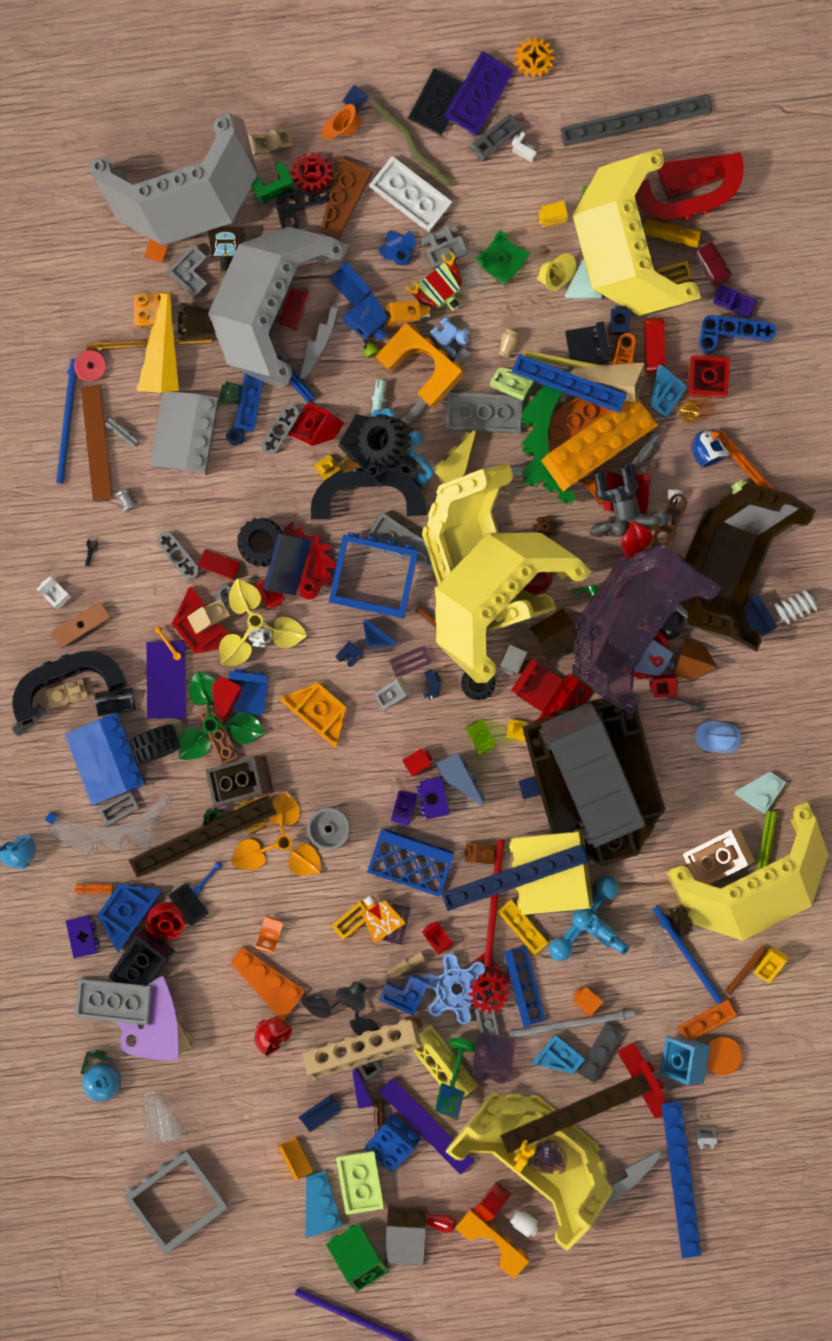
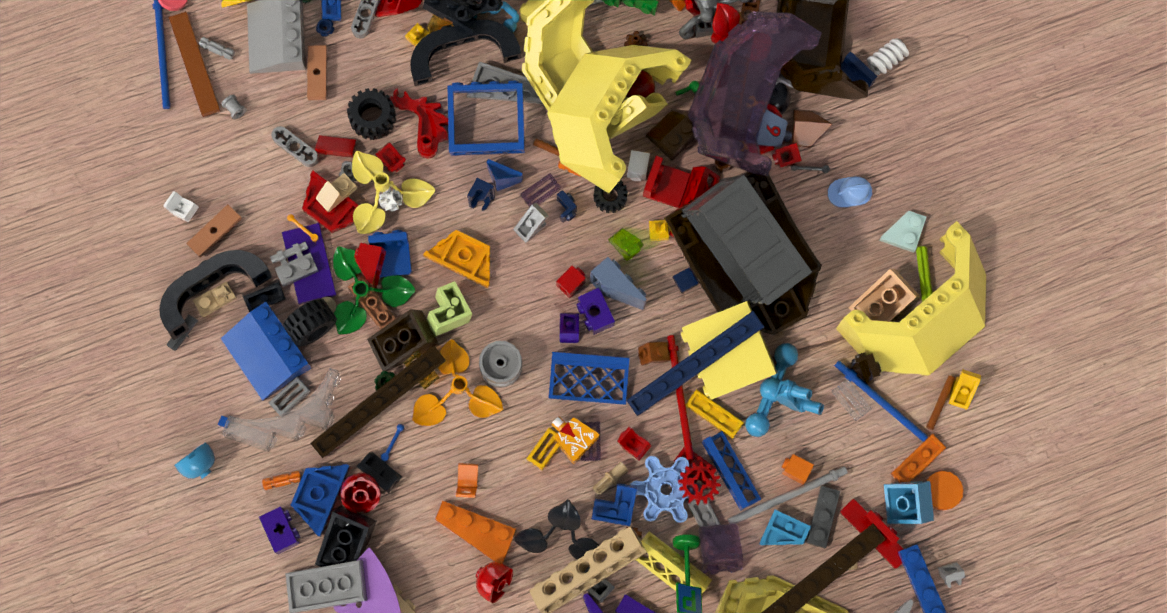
camera: 20 degrees left, 10 degrees down
black hand [85,539,98,566] -> none
dark blue tile [263,533,311,595] -> none
none -> light grey plate [270,242,319,287]
none -> nougat tile [307,45,327,100]
none -> yellowish green brick [426,281,472,337]

